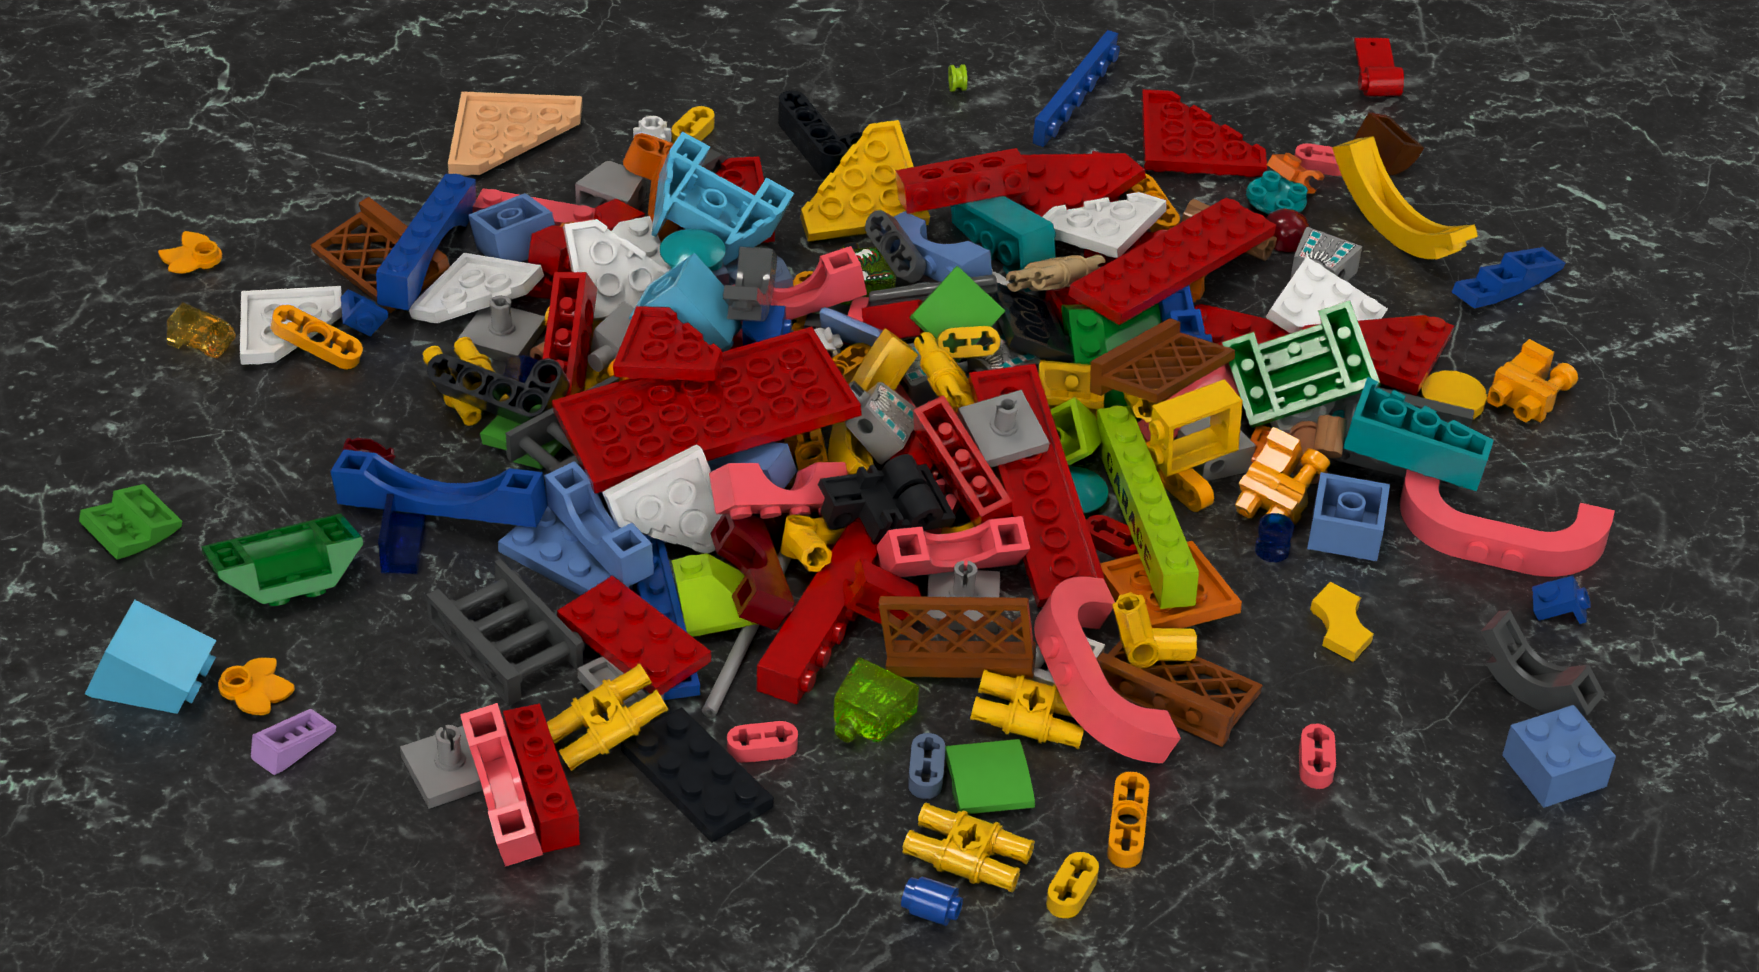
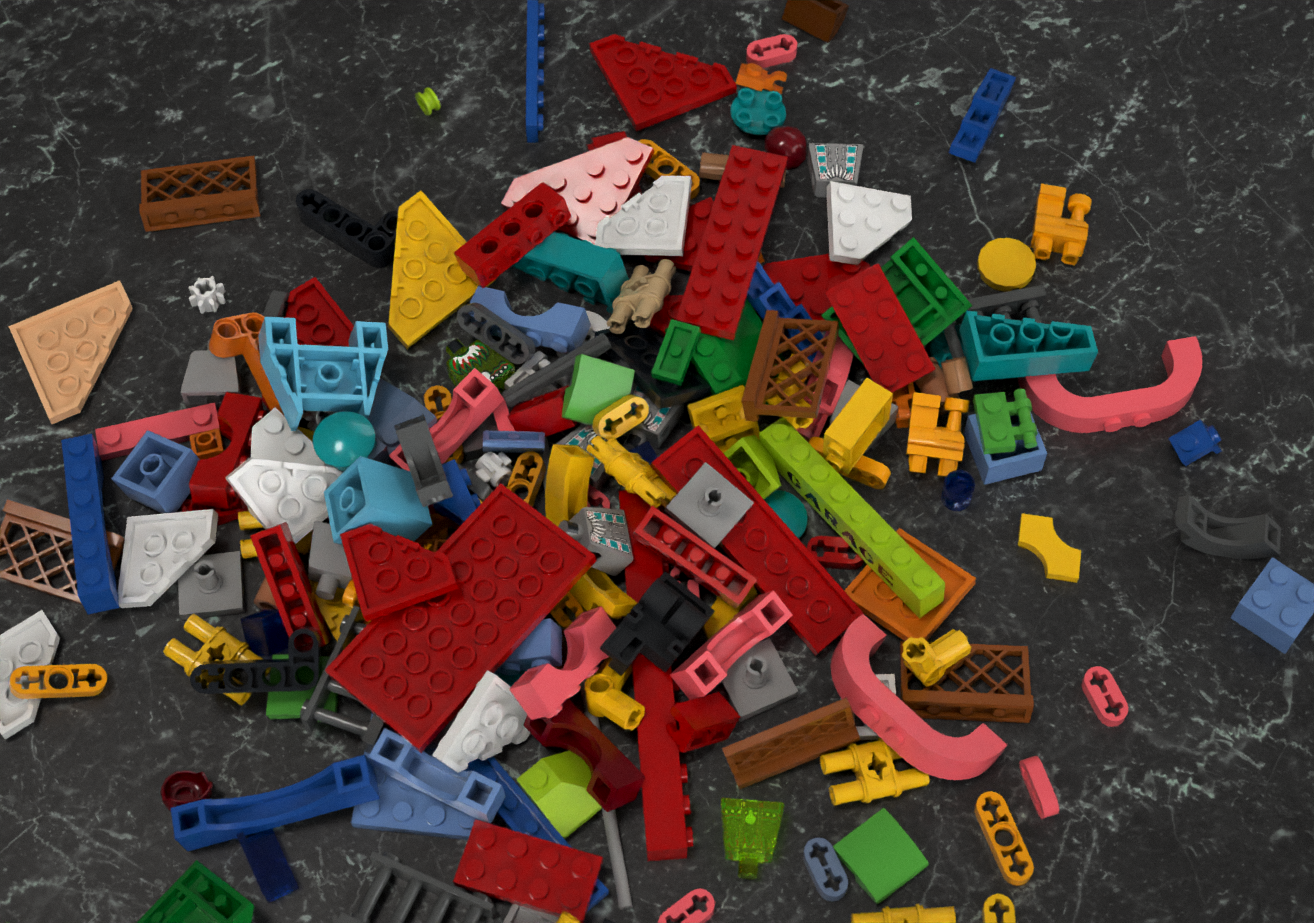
camera: 25 degrees left, 20 degrees up
blue bracket [340,289,388,337] -> none
yellow beam [672,106,714,143] -> none
red plate [1302,315,1454,396] -> none
yellow arch [1332,136,1478,260] -> none
none -> dark orange fence [139,156,260,232]
none -> green plate [651,319,701,386]
none -> red plate [825,263,936,393]
none -> bright green plate [973,389,1038,454]
none -> coral beam [1019,756,1059,819]

